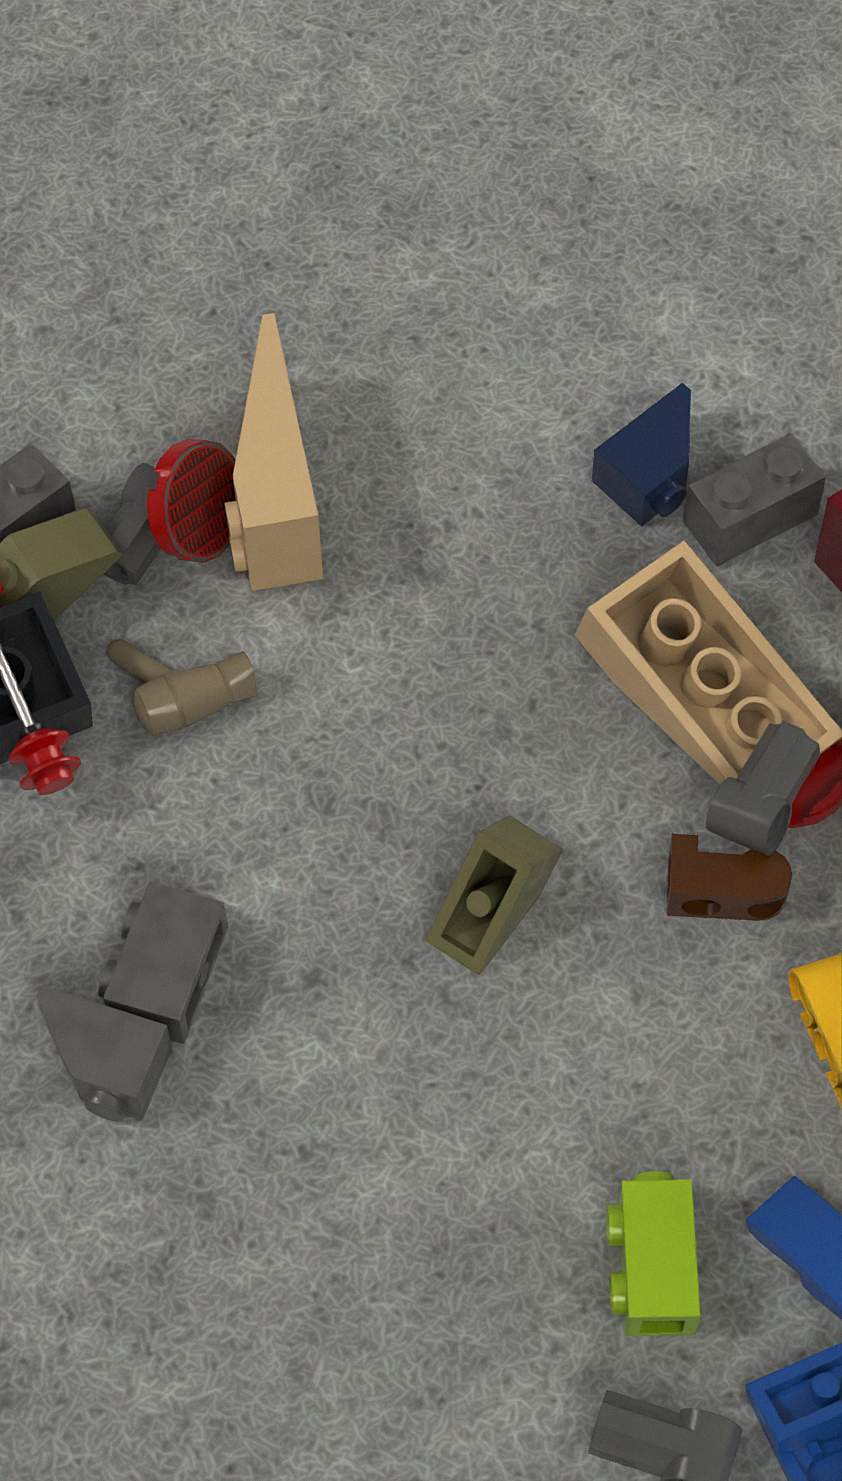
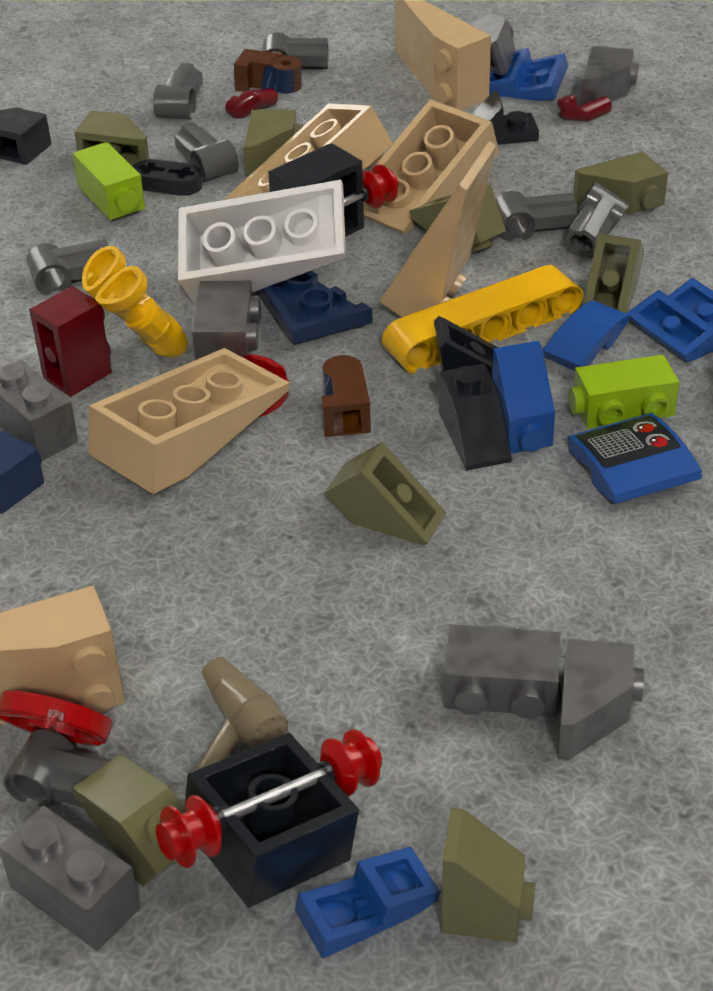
camera: 100 degrees left, 20 degrees down
dark grey piece [706,721,820,856] -> none
none -> black slope [434,316,499,378]
none -> black slope [439,364,512,471]
none -> blue slope [492,340,555,454]
none -> slope [568,413,702,504]

